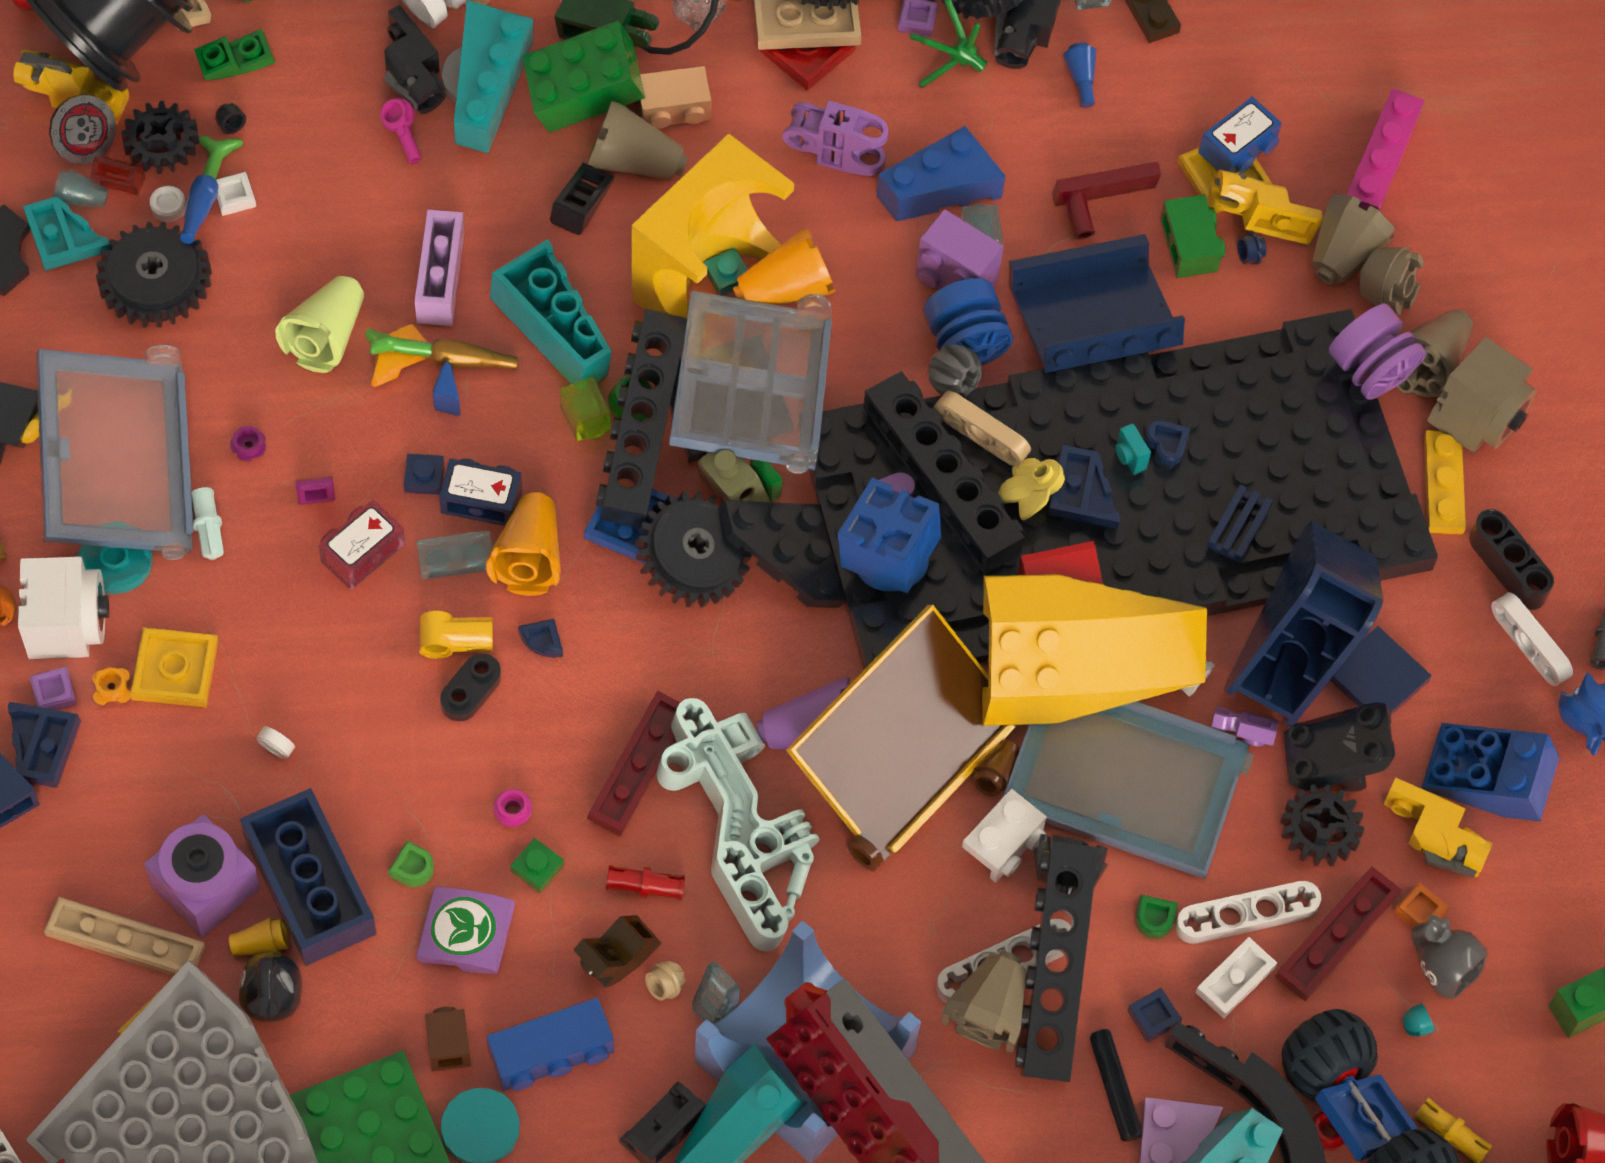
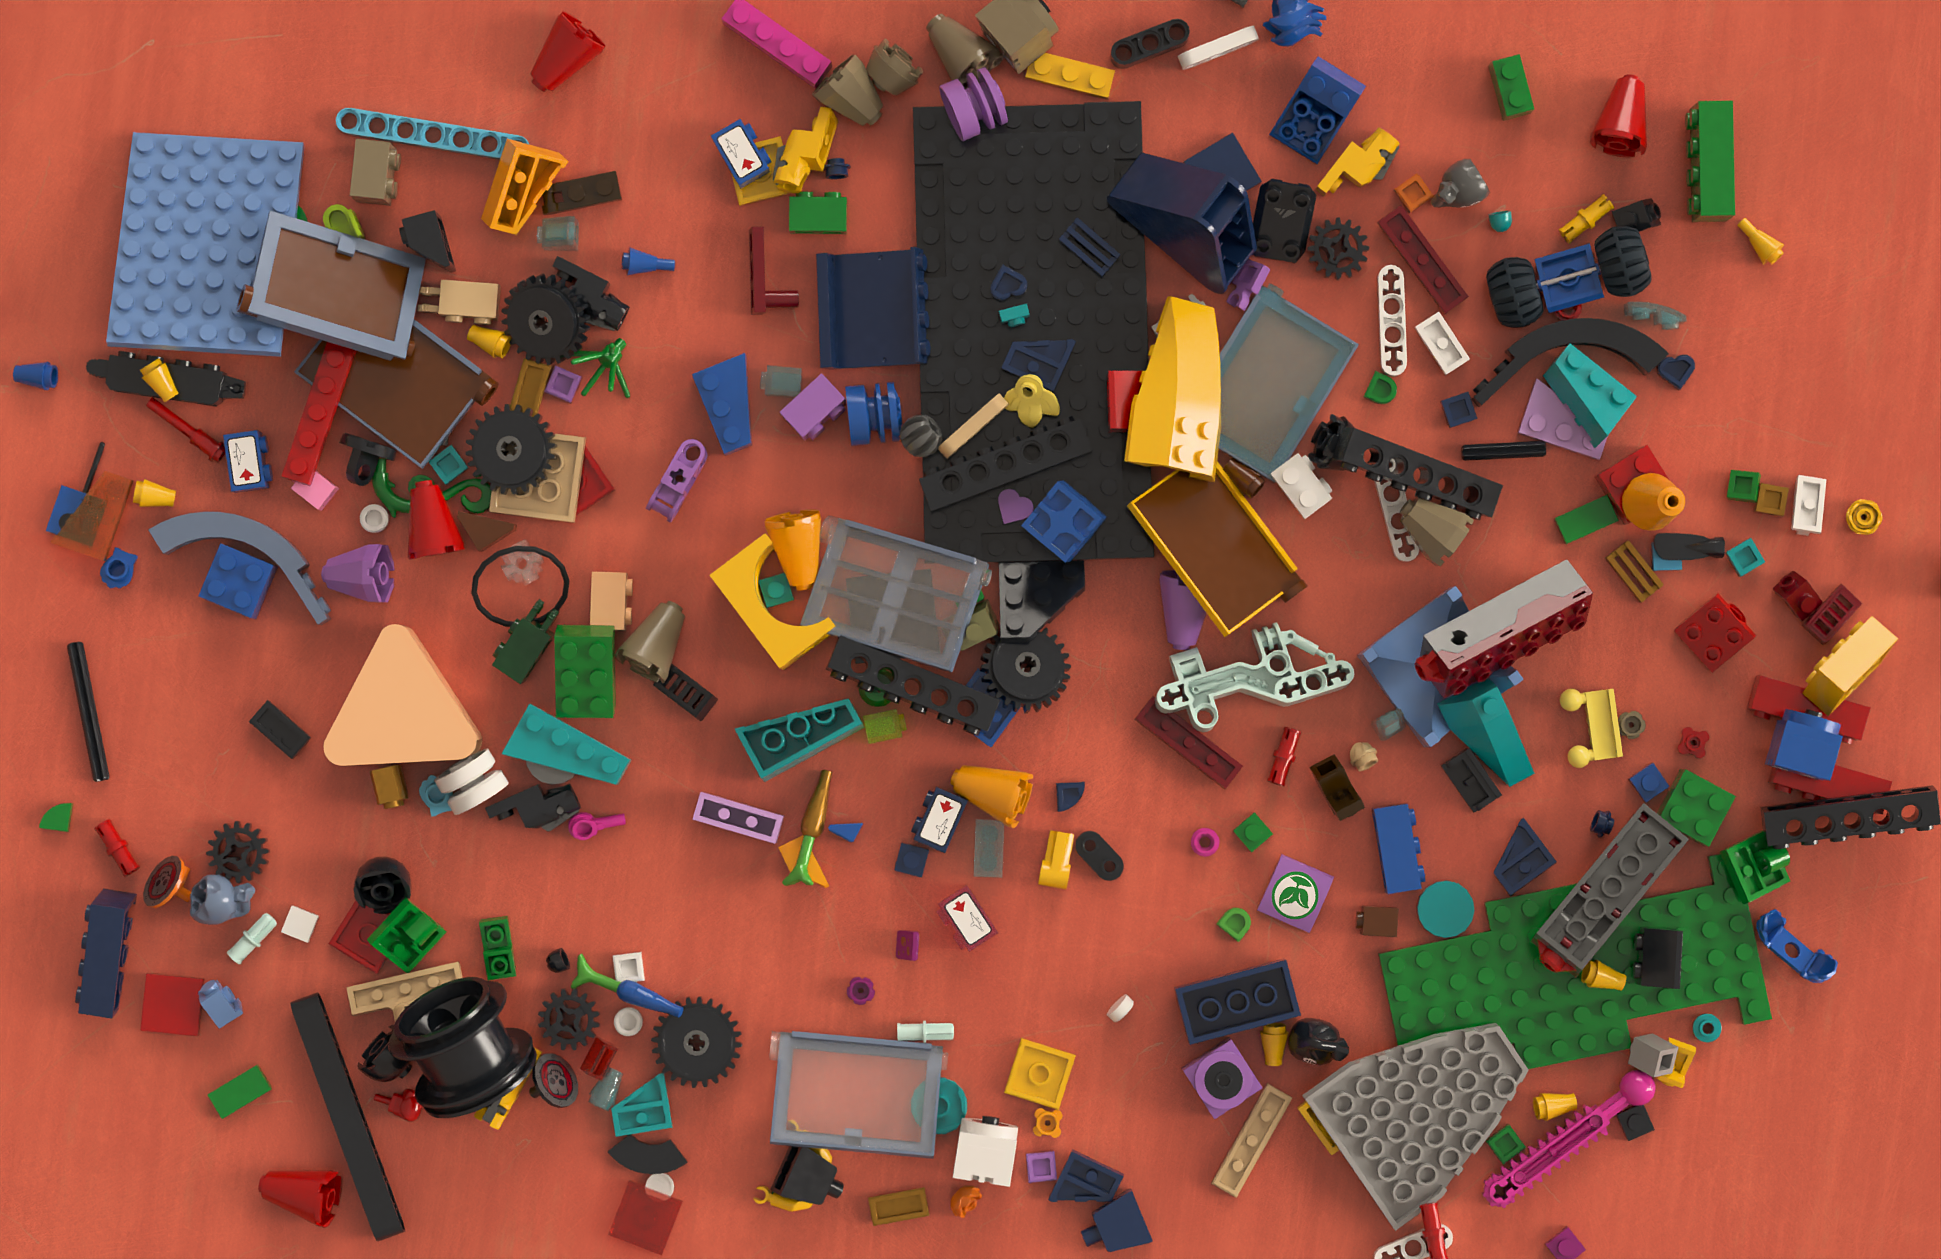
camera: 75 degrees left, 25 degrees up
yellowish green cone [275,276,364,373] -> none

